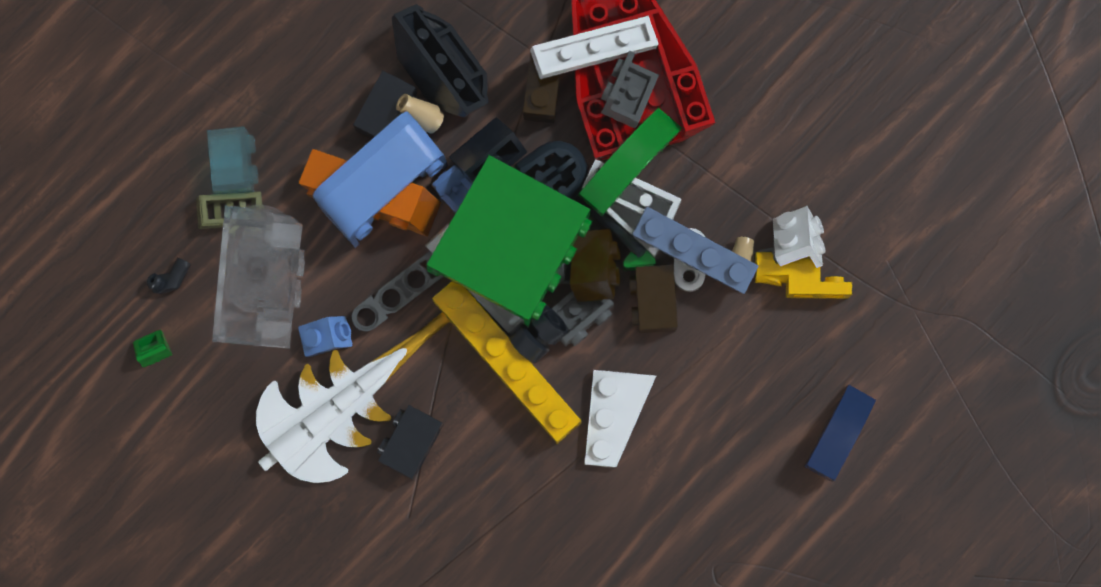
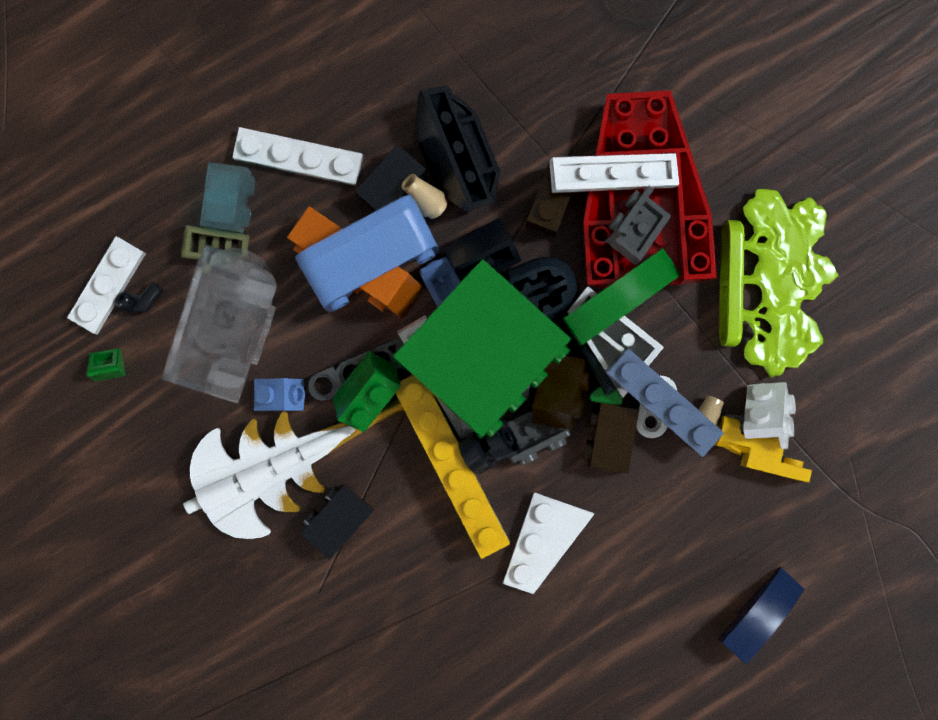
camera: 10 degrees right, 5 degrees up
none -> white plate [67,236,146,335]
none -> white plate [232,127,363,186]
none -> green brick [333,351,401,432]
none -> lime plant [719,189,839,378]

